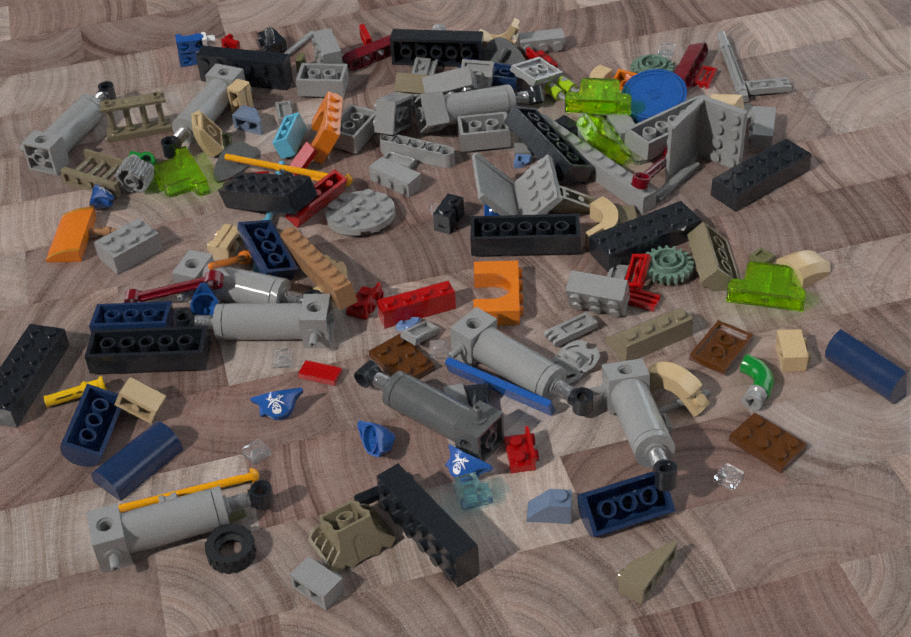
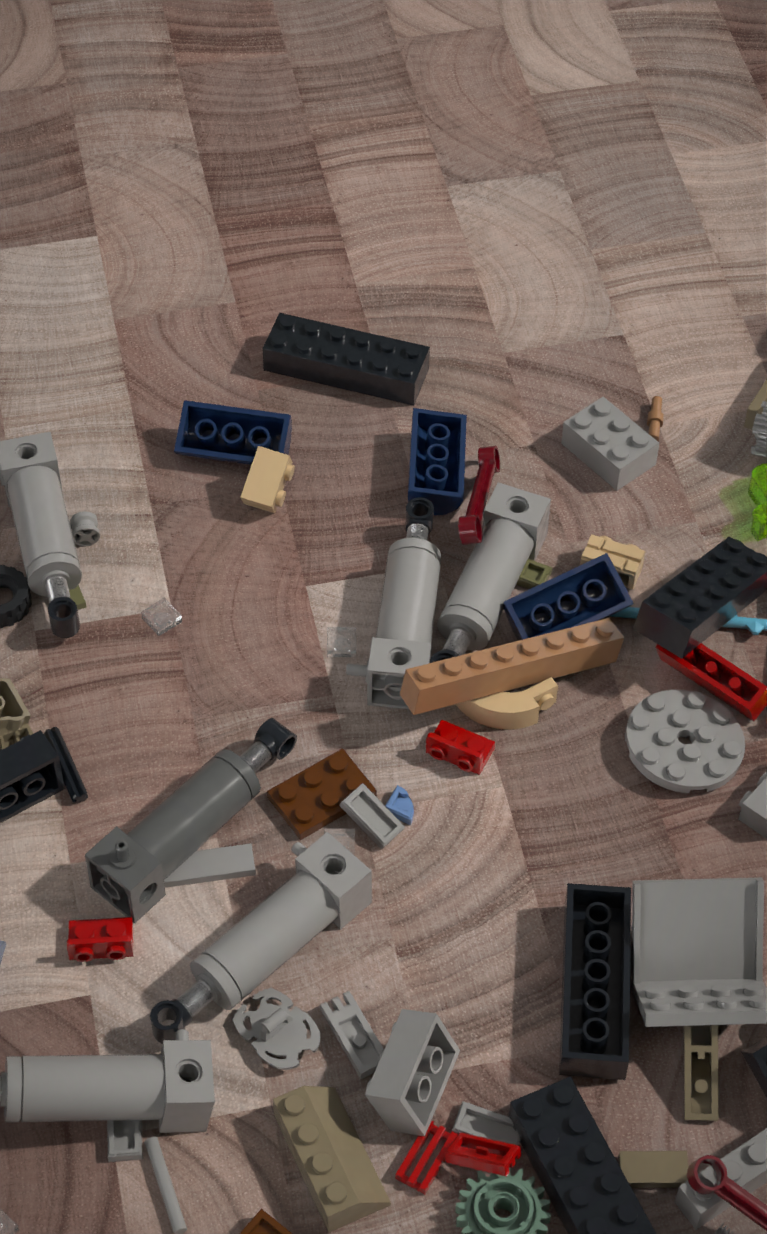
camera: 90 degrees right, 10 degrees up
yellow pin [43,376,107,408] -> none
orange slope [46,206,97,263] -> none
black brick [84,326,211,374] -> none
blue hat [89,184,115,209] -> none
dark blue brick [91,421,183,501] -> none
light orange bar [118,468,260,513] -> none
blue hat [190,283,219,330] -> none
orange piece [208,250,253,270] -> none
blue hat [250,387,303,421] -> none
red tile [298,360,342,386] -> none
blue hat [357,420,395,457] -> none
red brick [377,280,456,329] -> none
black piece [429,194,465,234] -> none
blue tile [445,357,555,416] -> none
blue hat [445,444,494,483] -> none
clear light blue brick [453,472,494,510] -> none
black piece [467,383,490,407] -> none
orange arch [473,260,524,325] -> none
tan arch [585,196,619,249] -> none
tan arch [647,362,710,417] -> none

